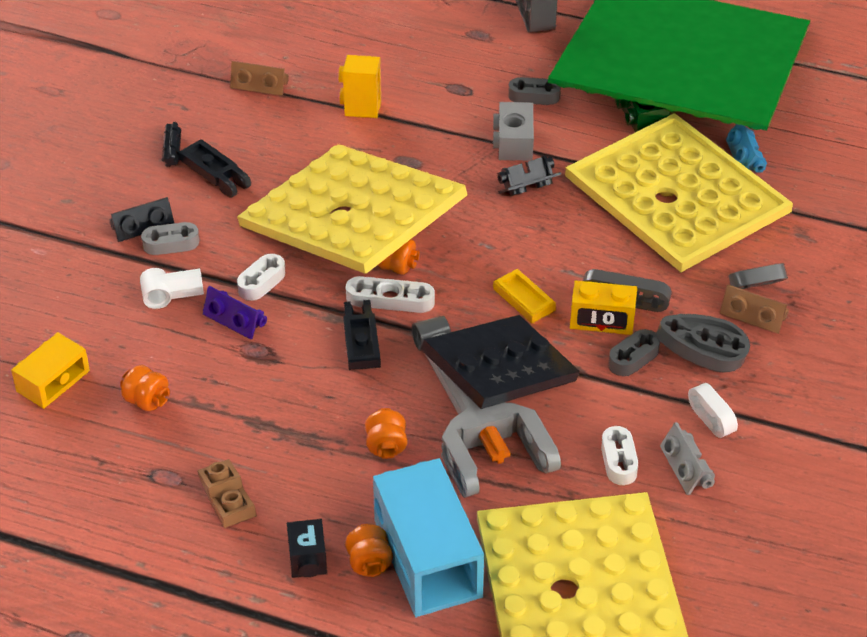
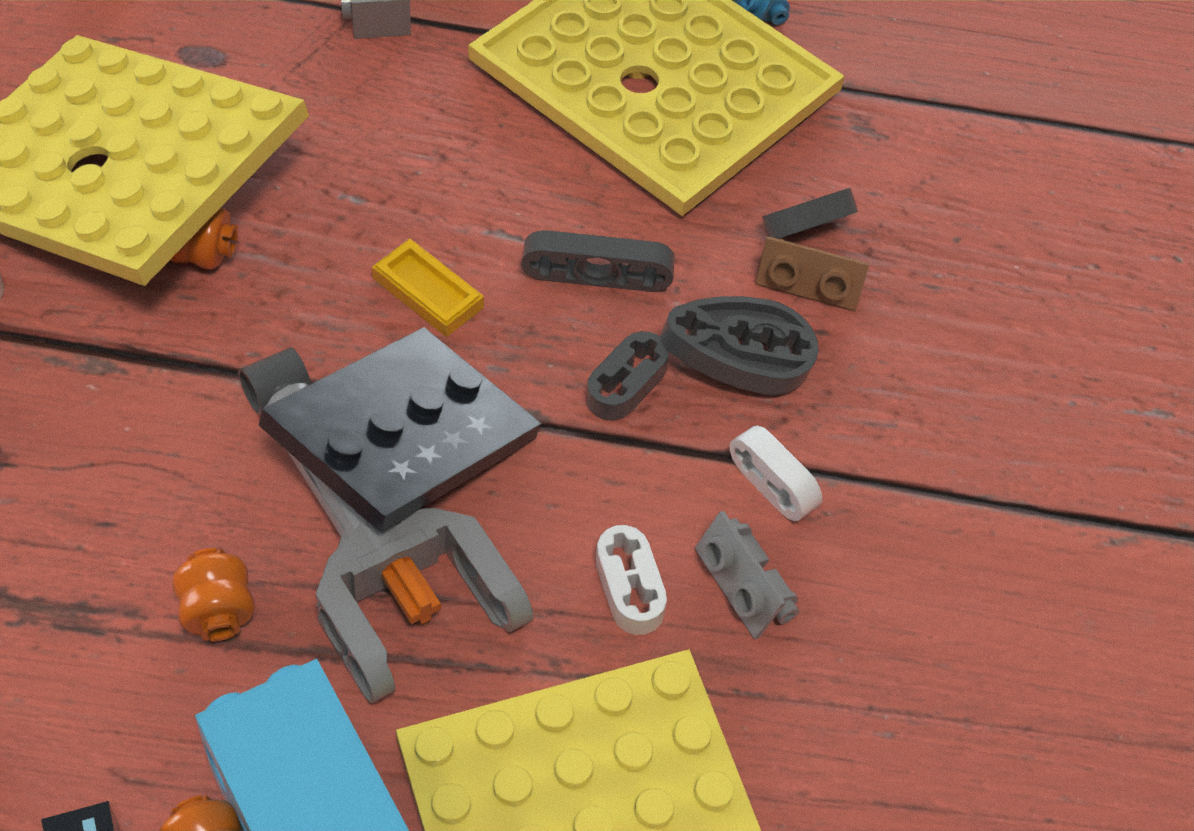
camera: 15 degrees left, 10 degrees up
black hinge [343,300,381,370] -> none
white beam [346,276,435,313] -> none
hinge [497,156,561,196] -> none
yellow brick [570,280,637,335] -> none

